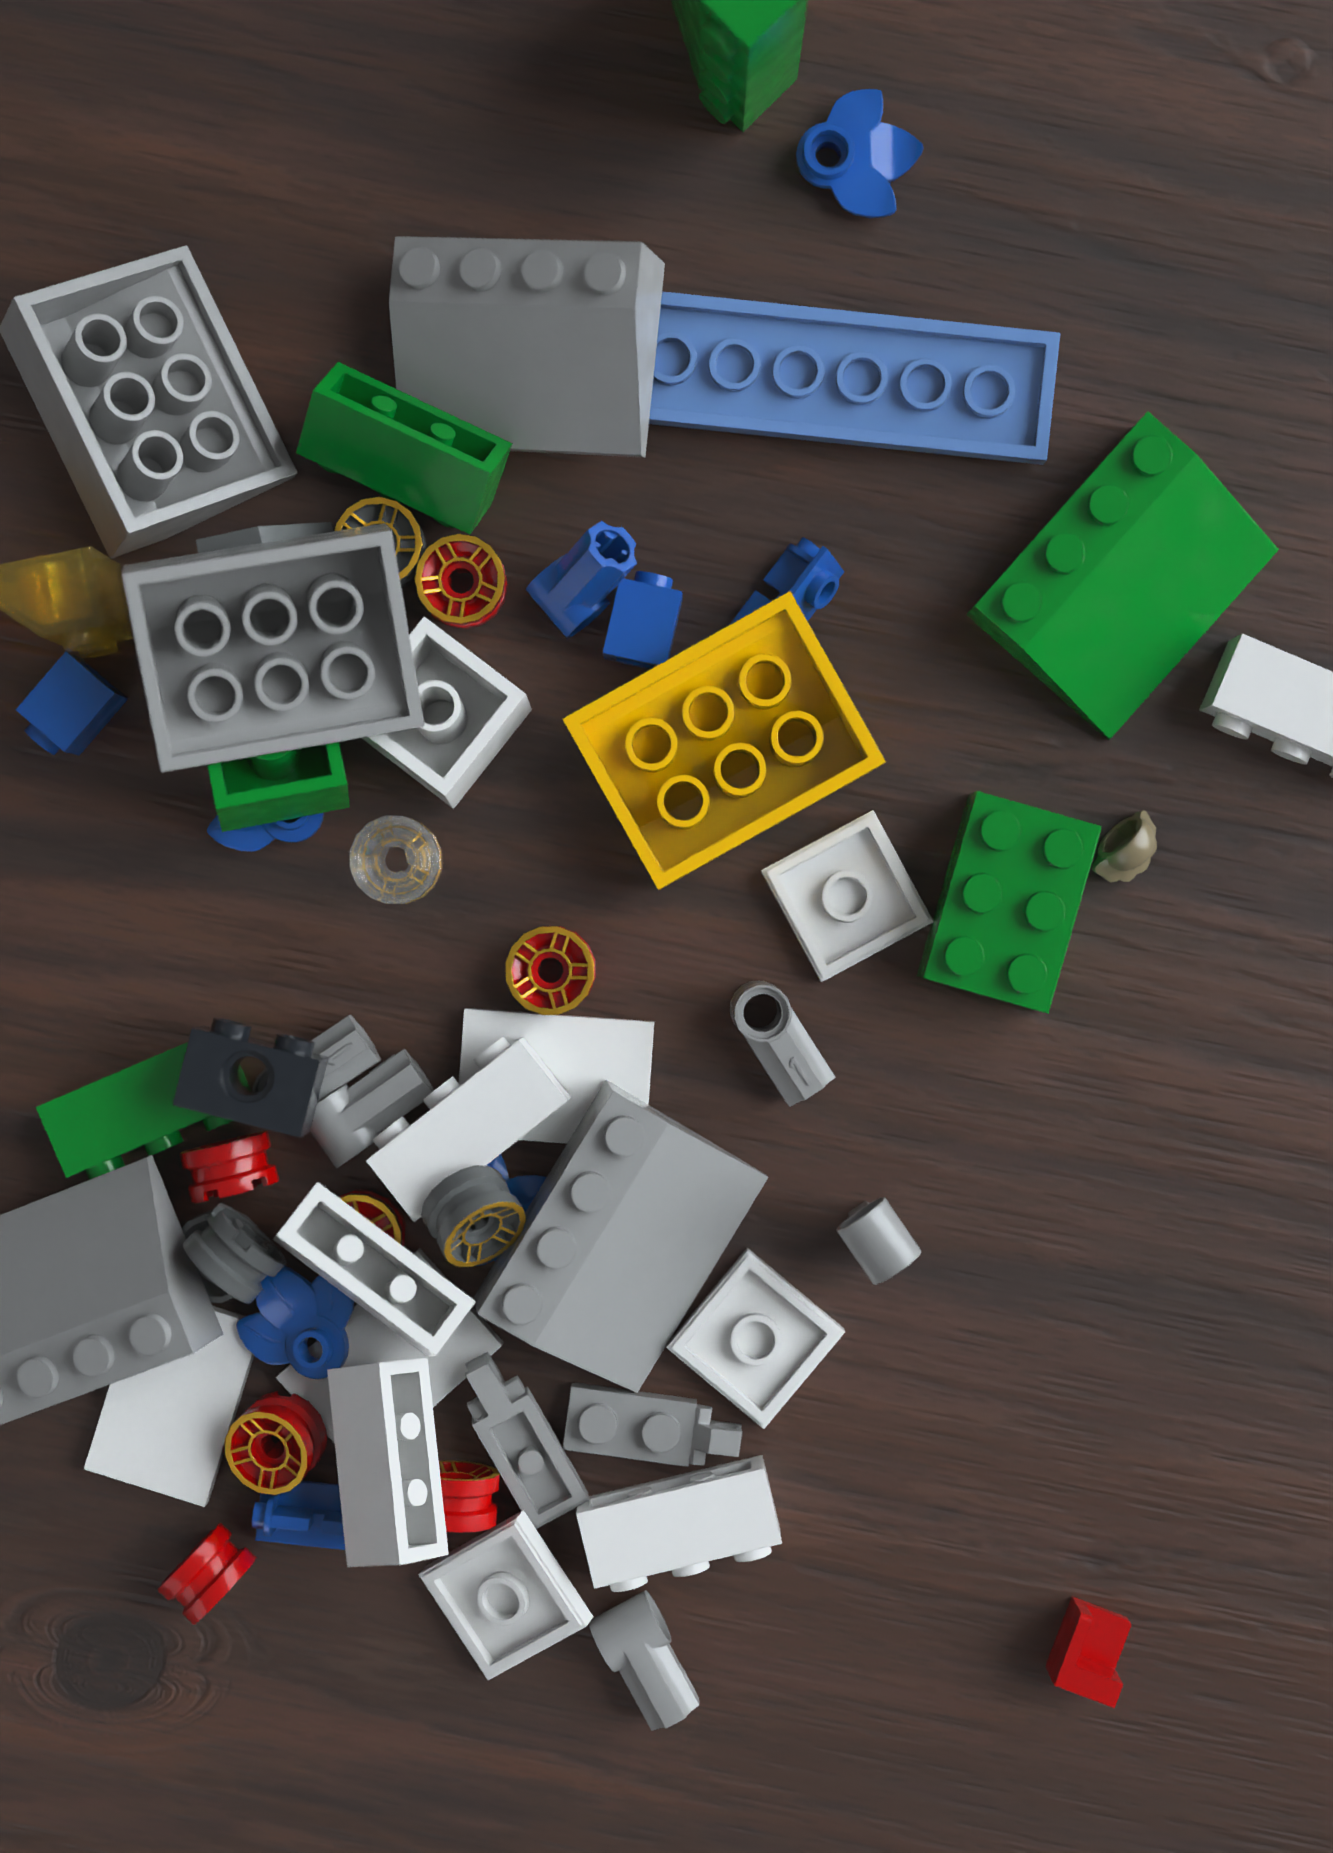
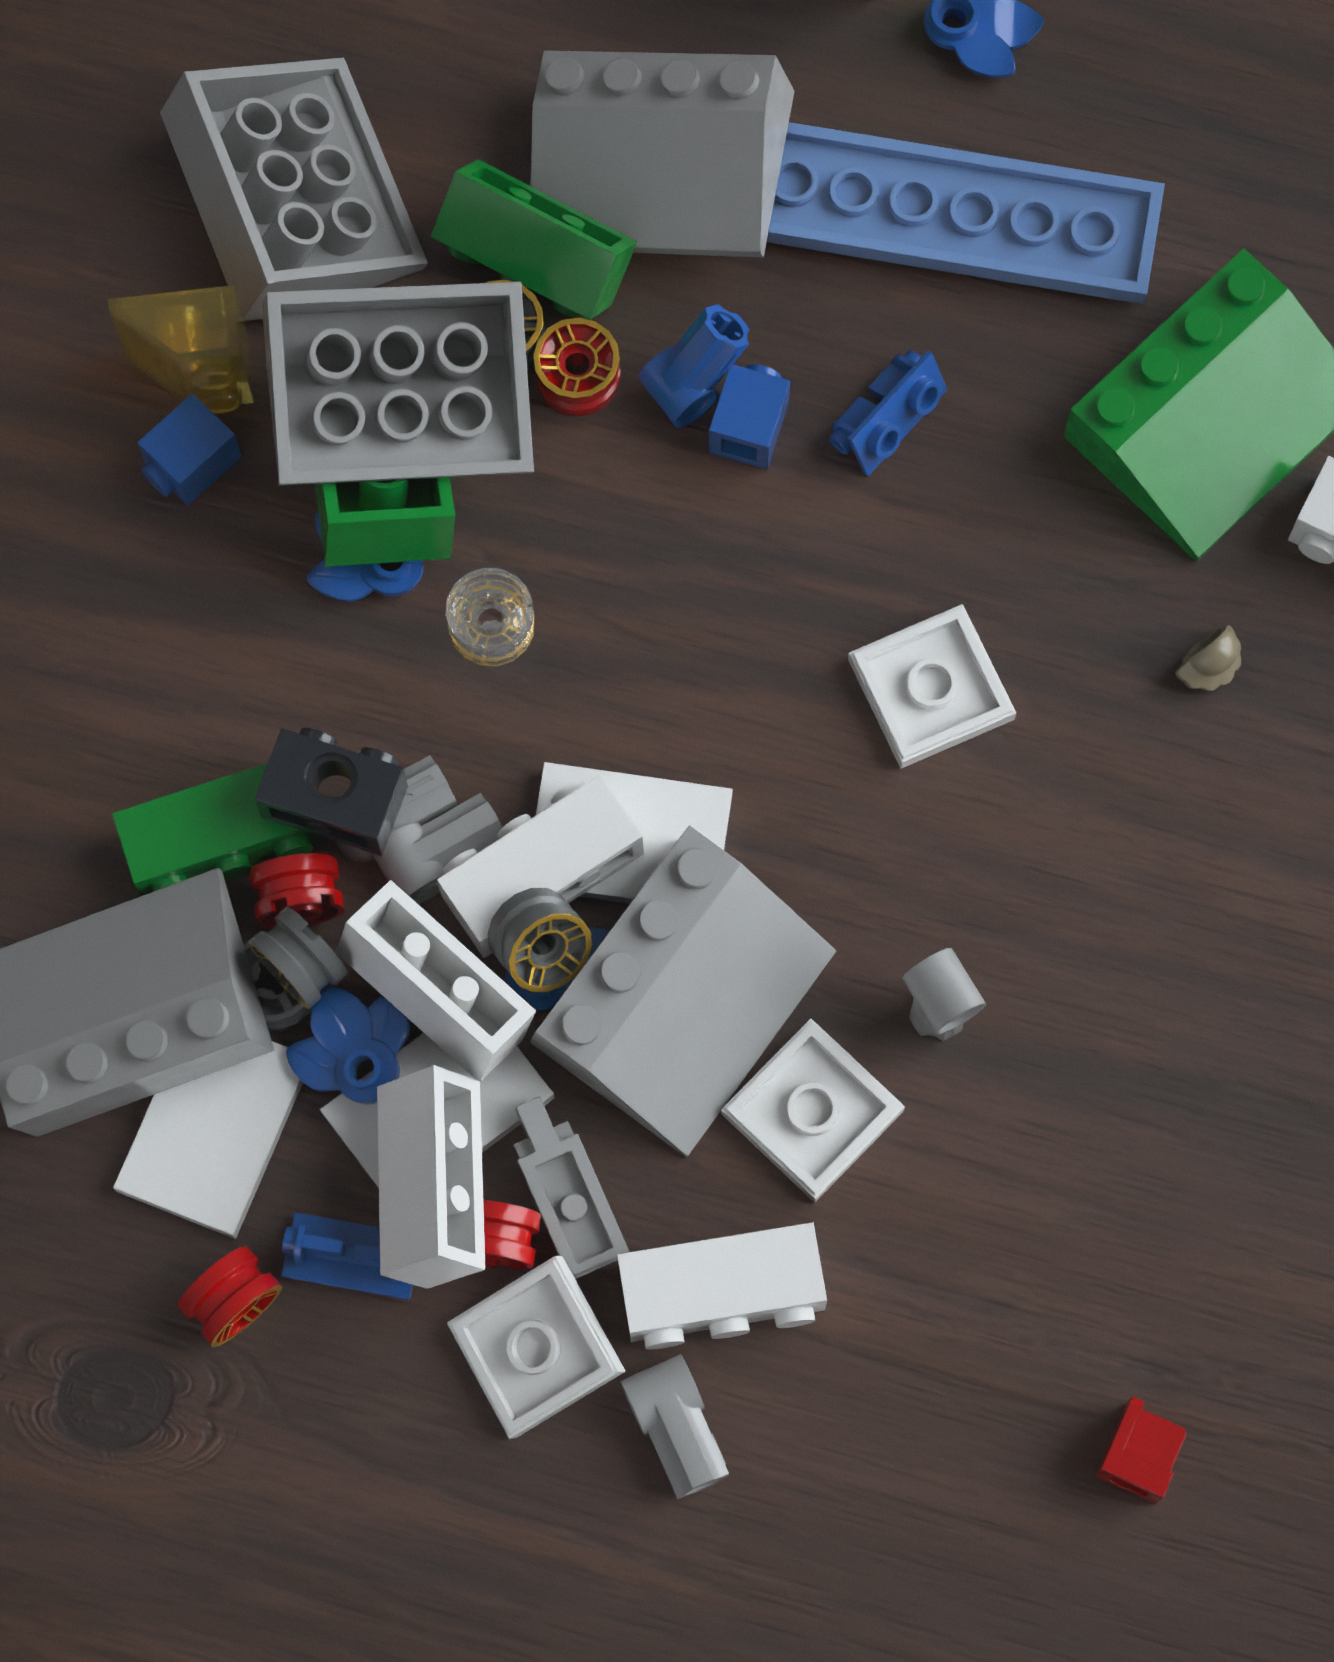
camera: 10 degrees right, 15 degrees down
red wheel [225,1391,327,1495] -> none
white brick [362,617,532,809] -> none
wheel [506,926,596,1015] -> none
yellow slope [563,591,886,890] -> none
light grey hinge [563,1382,742,1467] -> none
light grey piece [730,981,836,1107] -> none
green brick [917,791,1102,1014] -> none

